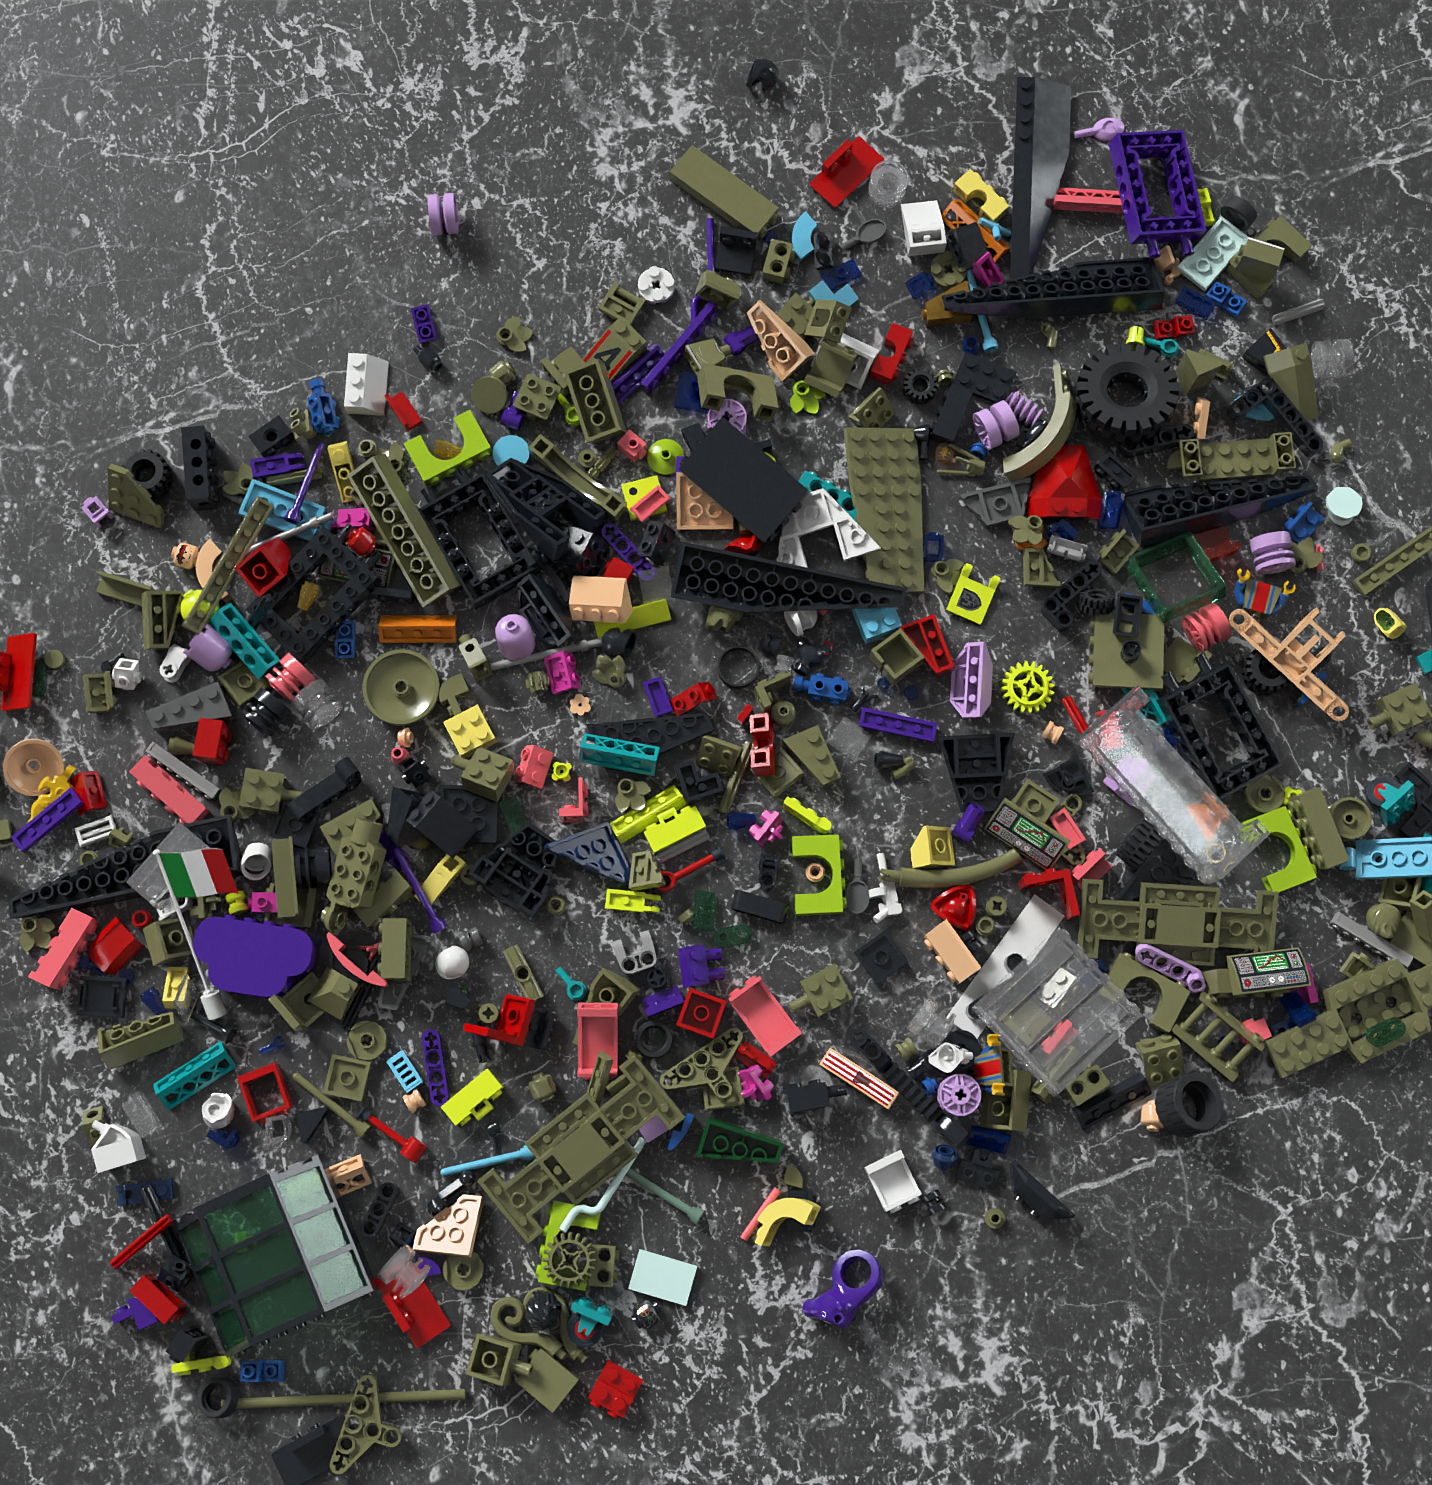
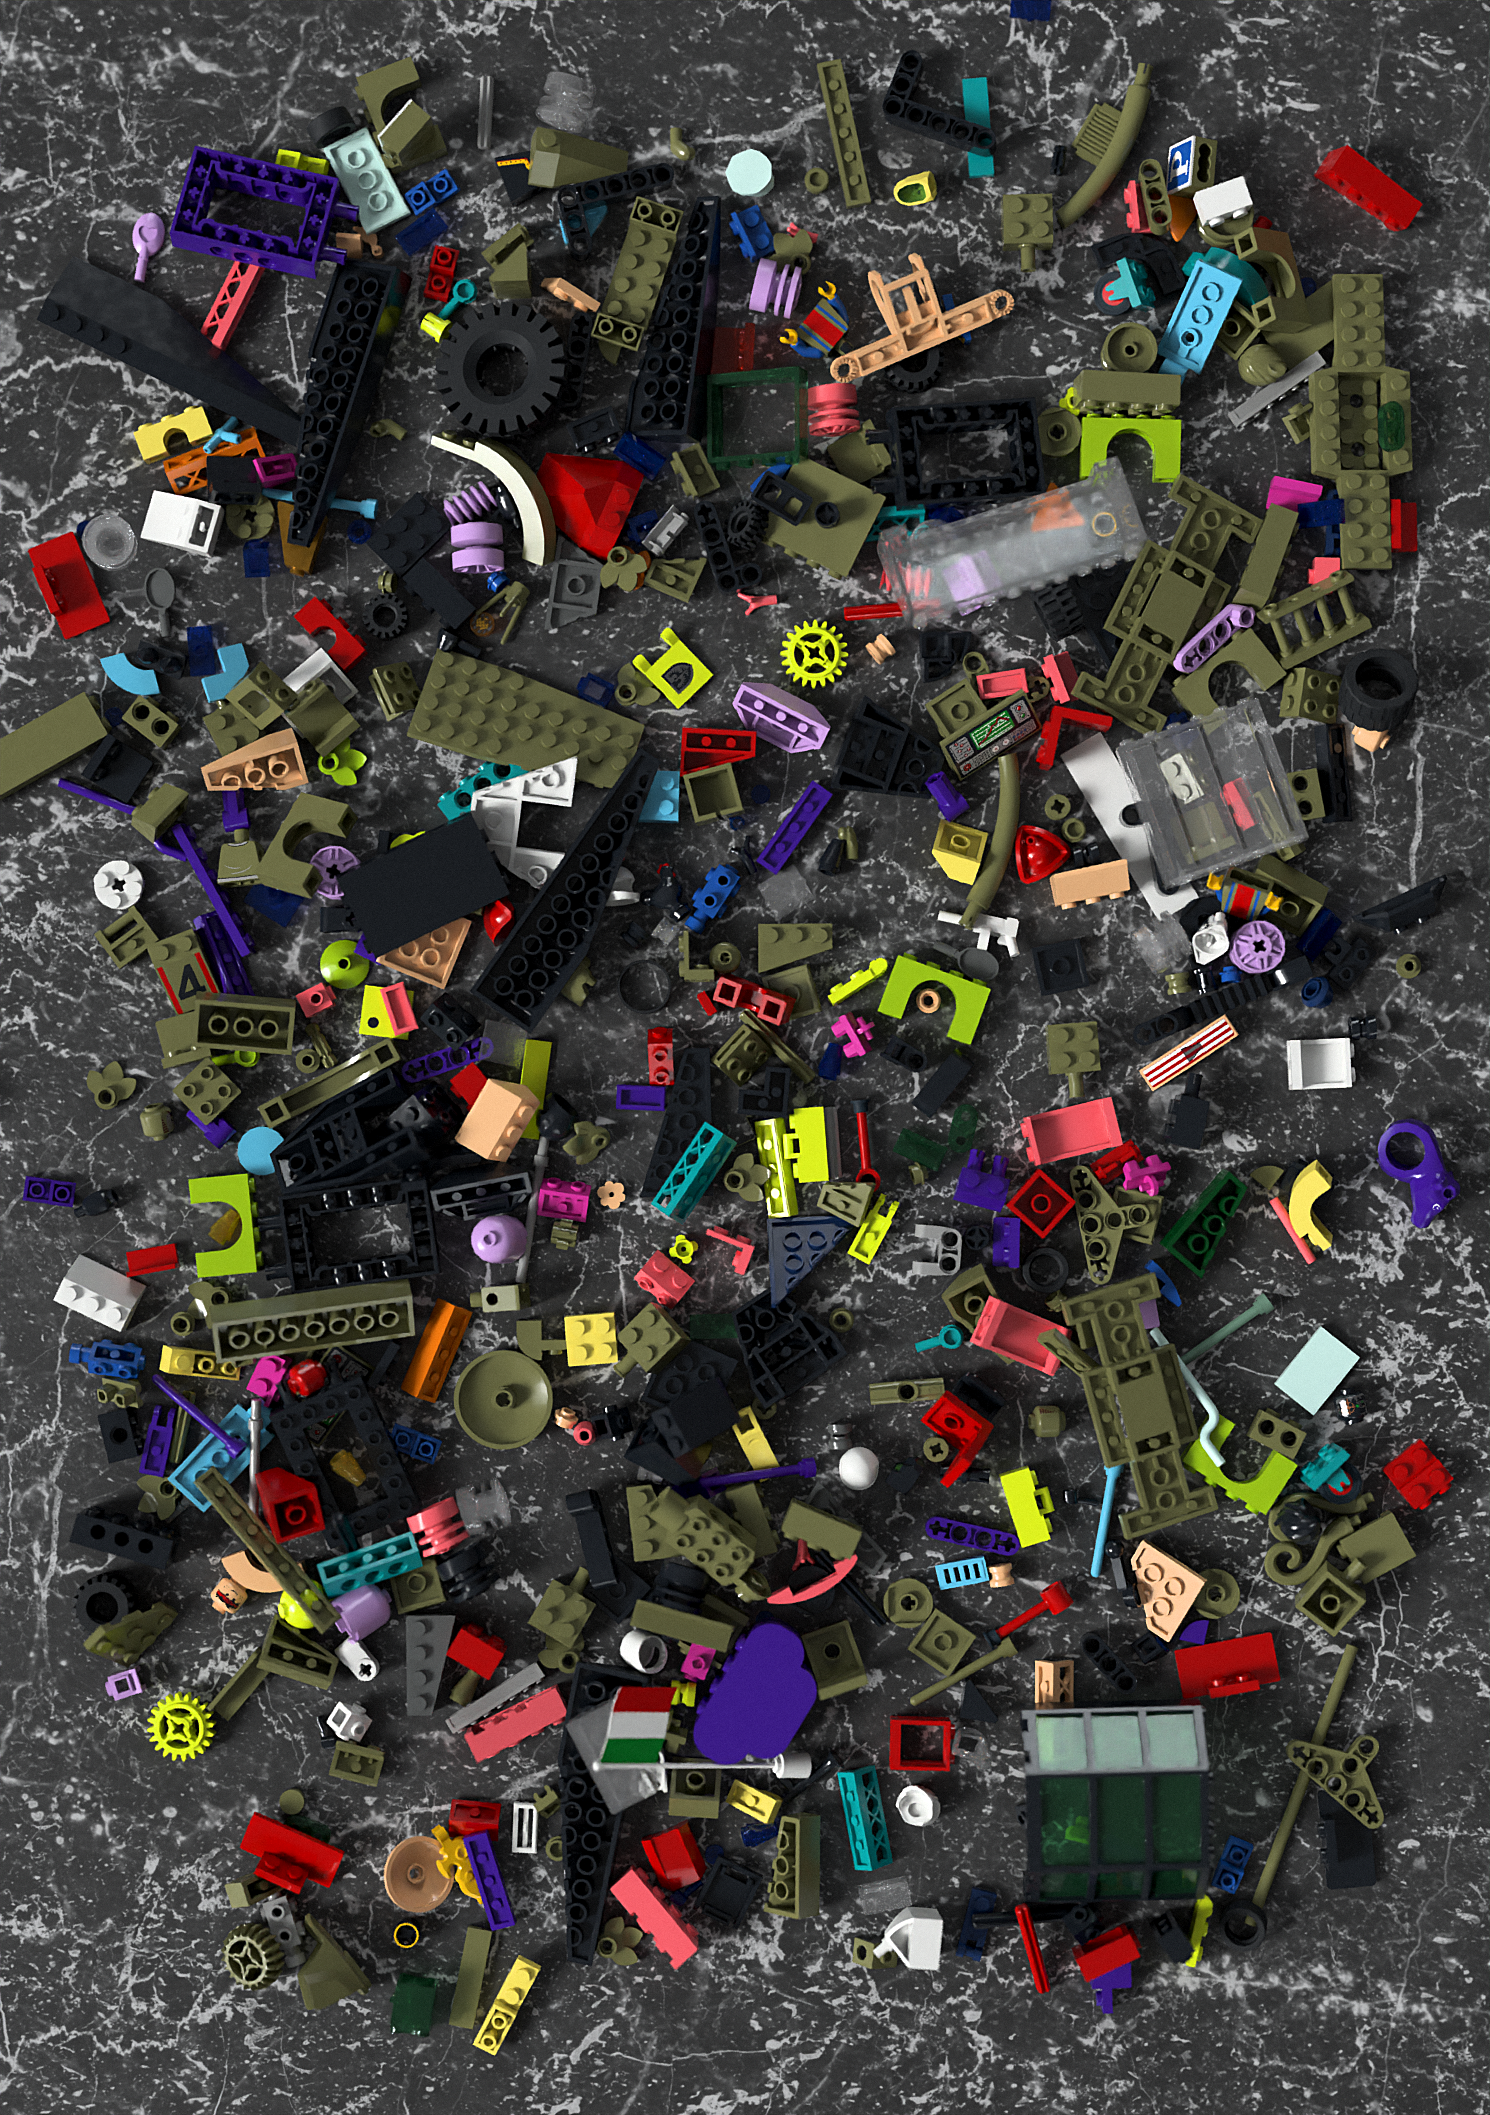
camera: 60 degrees left, 10 degrees up
red plate [132,909,152,929] -> none
clear piece [173,975,199,1023] -> none
clear blue bracket [206,1129,240,1149] -> none
clear blue hand [258,1036,285,1053] -> none
olive slope [307,966,361,1020] -> none
clear wheel [377,1244,432,1299] -> none
olive tile [471,376,508,413] -> none
olive gear [542,1232,597,1288] -> none
slope [1226,947,1311,996] -> none
none -> neon yellow gear [147,1691,216,1761]
none -> coral bar [738,592,777,616]
none -> red panel [1390,499,1417,553]

